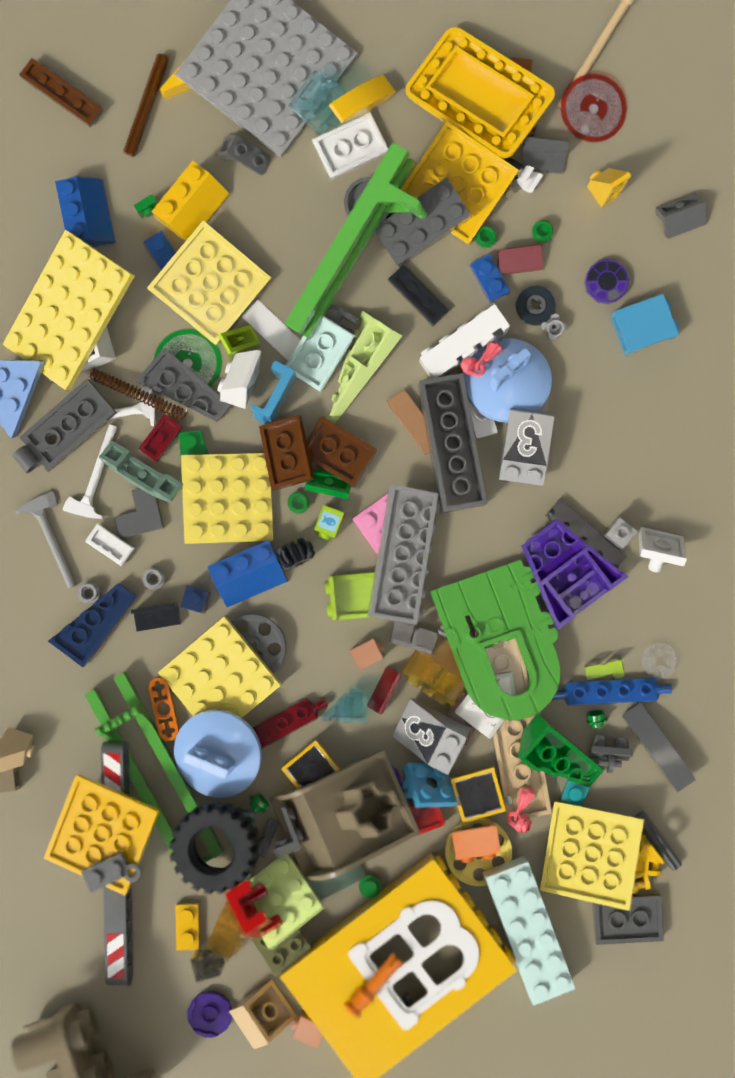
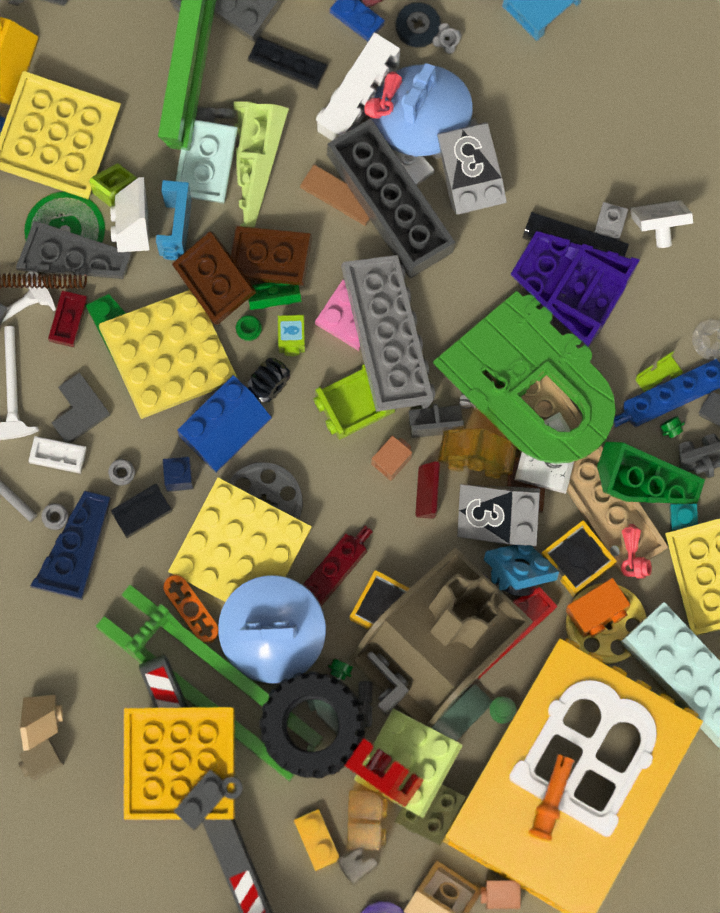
camera: 25 degrees left, 10 degrees down
sand green slope [99,441,183,502] -> none
white sticker [241,300,301,360] -> none
clear light blue slope [322,688,367,723] -> none

